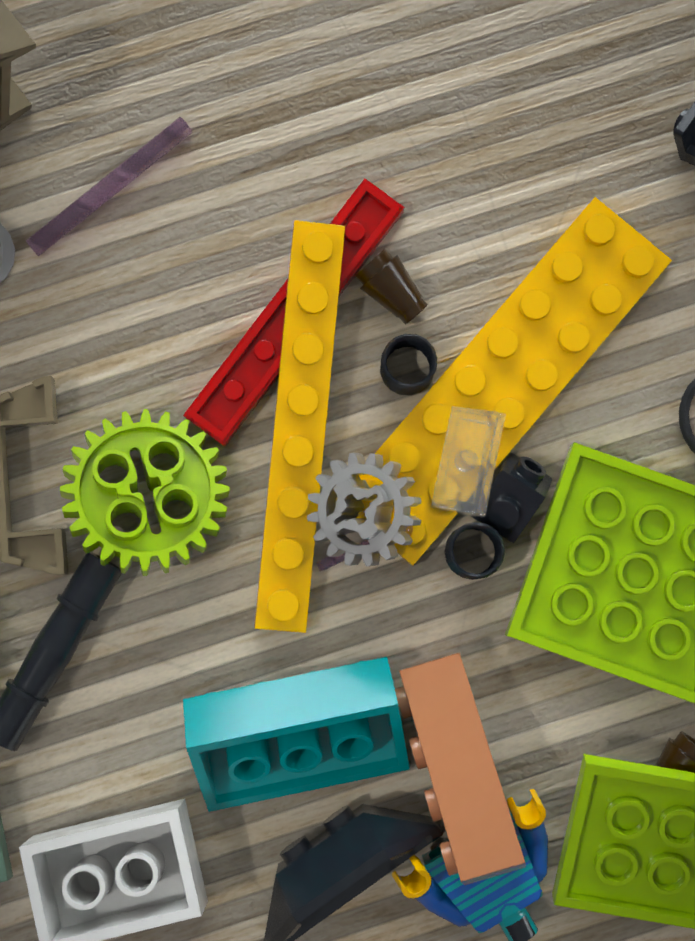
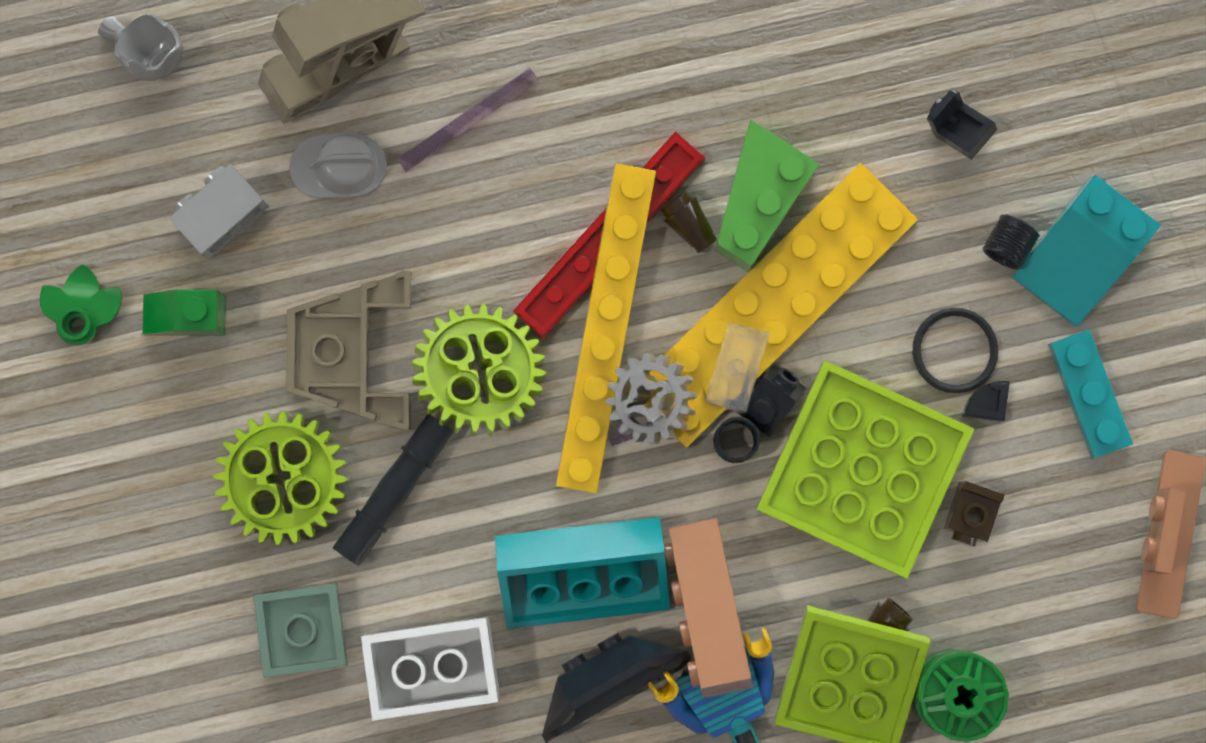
camera: 10 degrees right, 0 degrees up
black piece [380,334,437,396] -> none
none -> bright green wedge [715,119,819,272]

